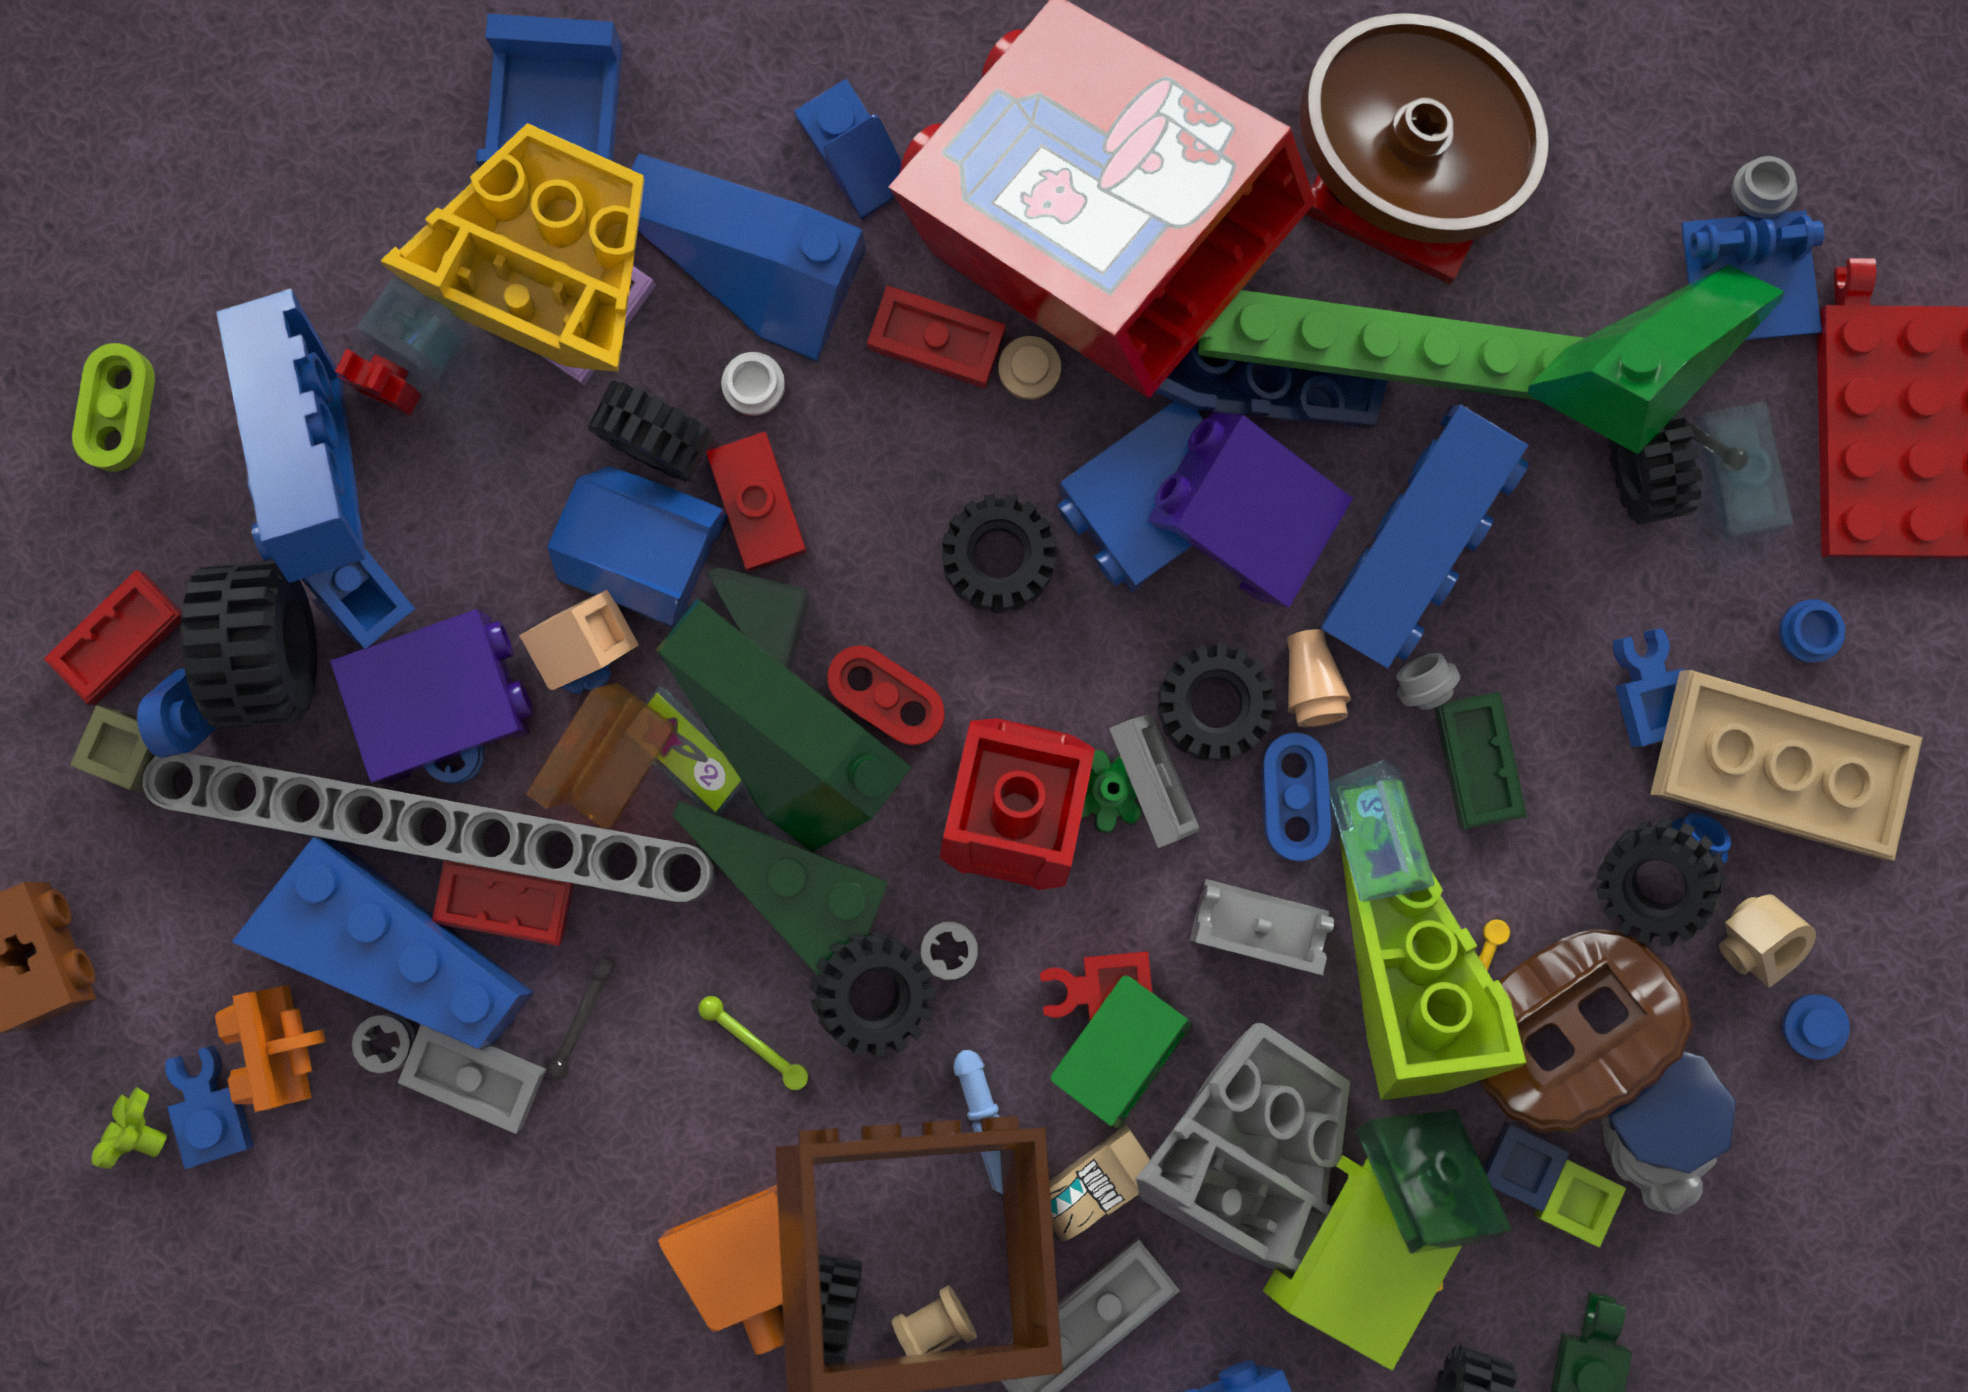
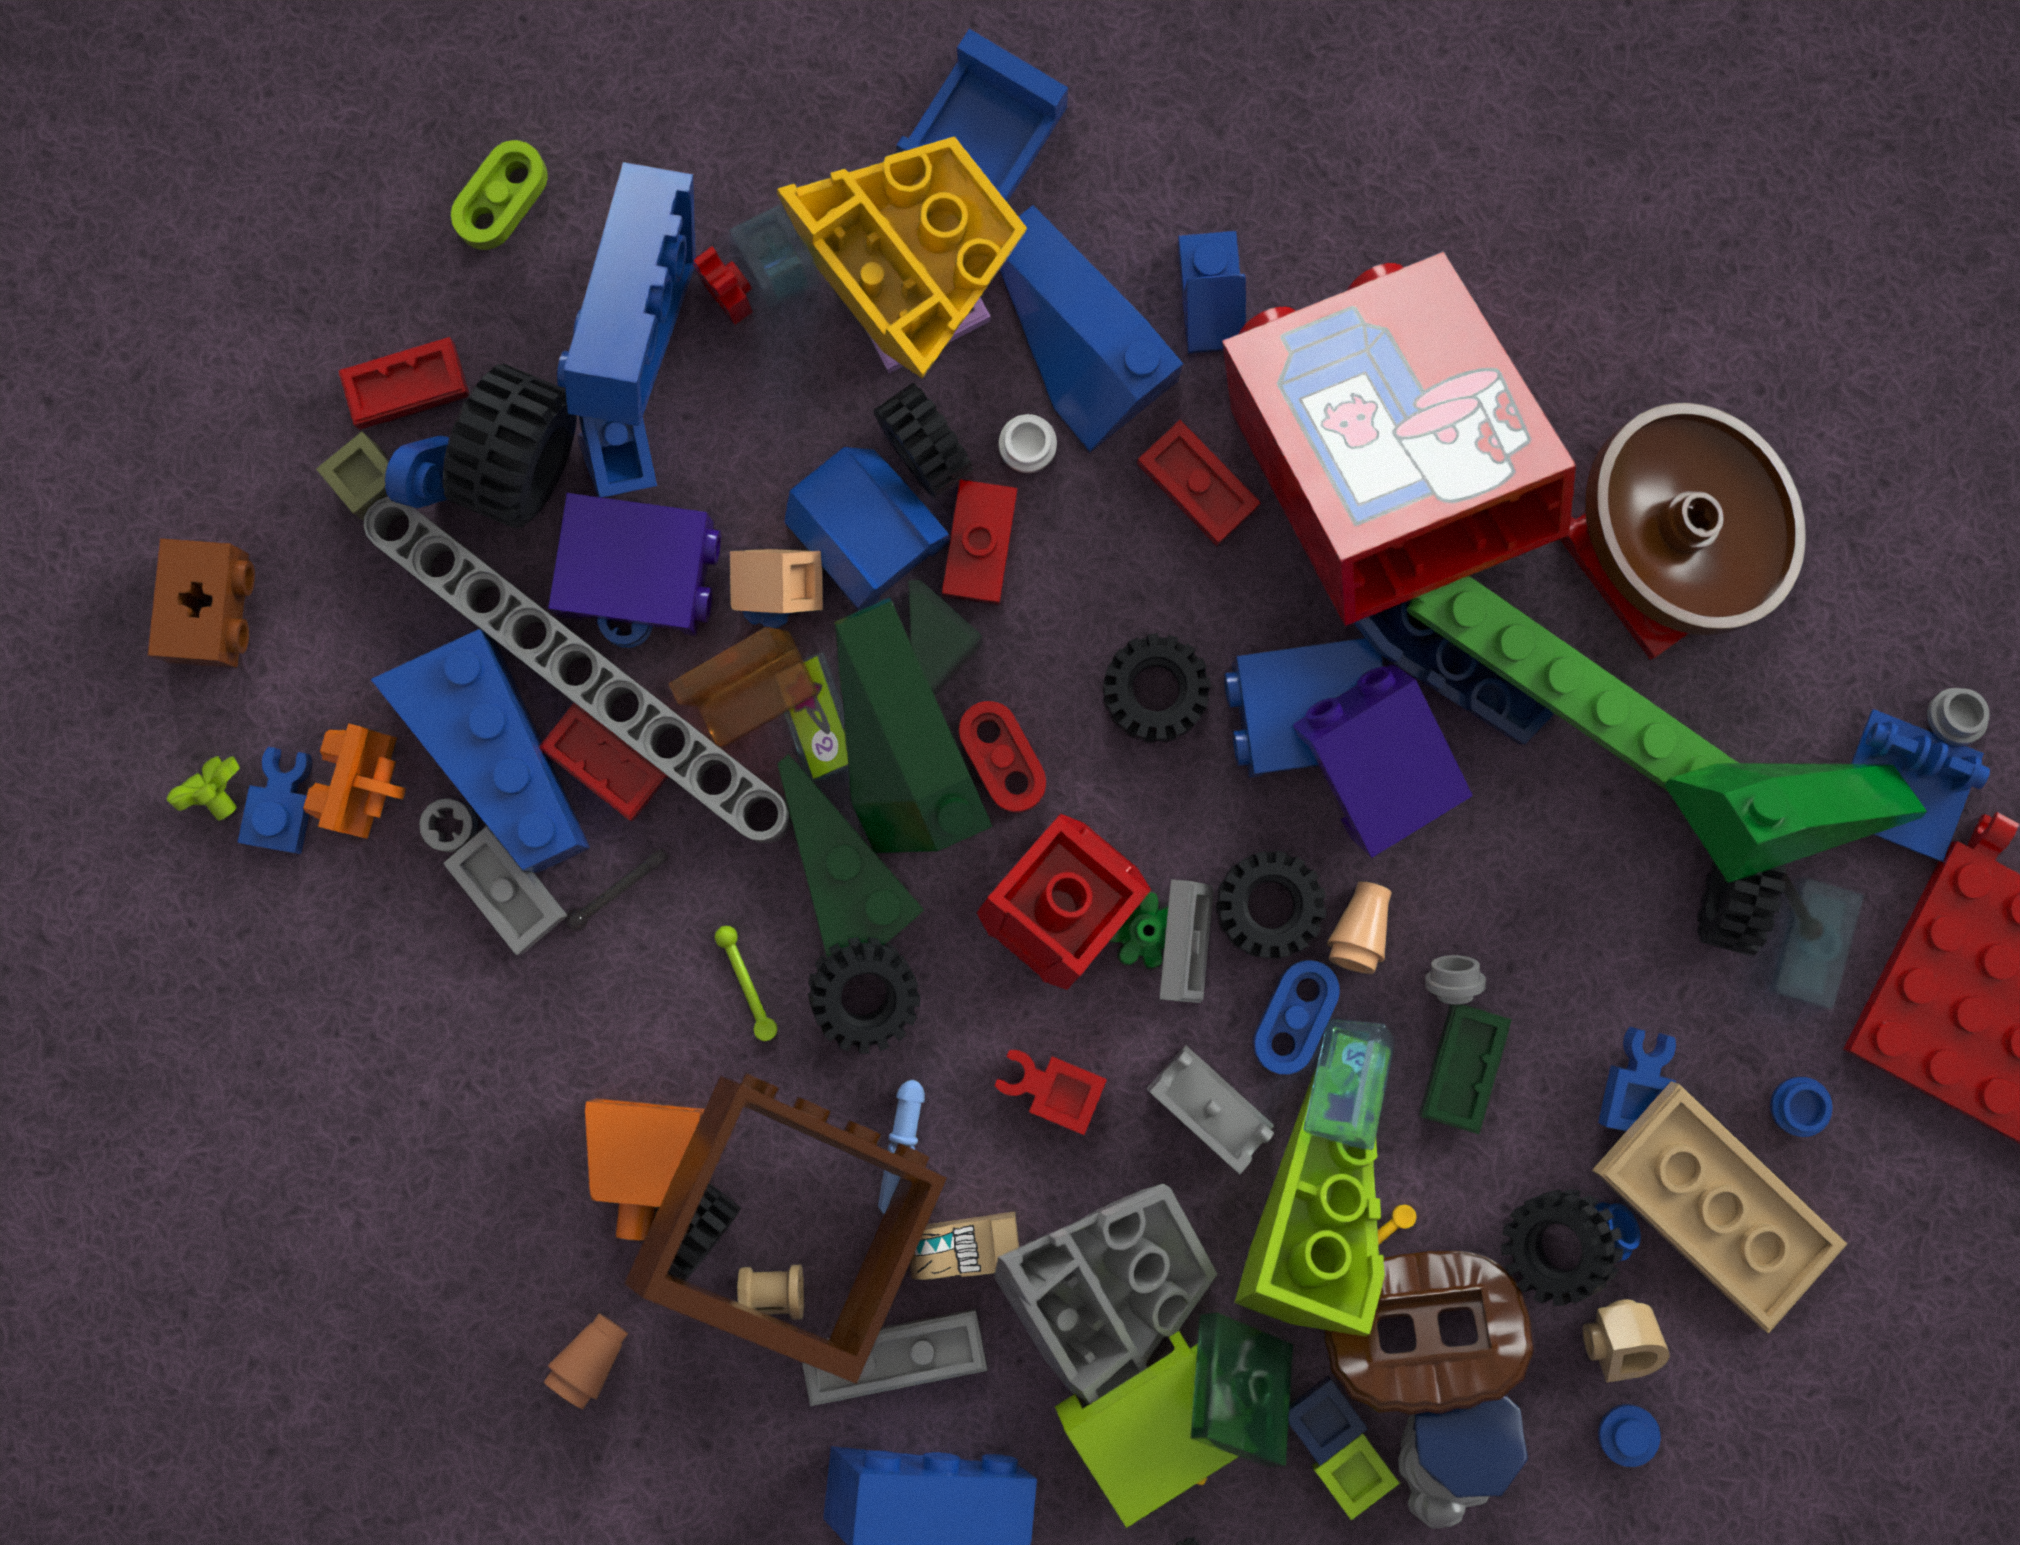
camera: 30 degrees right, 0 degrees up
light grey bush [921,922,978,980] -> none
tan plate [998,336,1061,400] -> none
green panel [1051,976,1194,1128] -> none
blue wedge [1320,405,1529,669] -> none

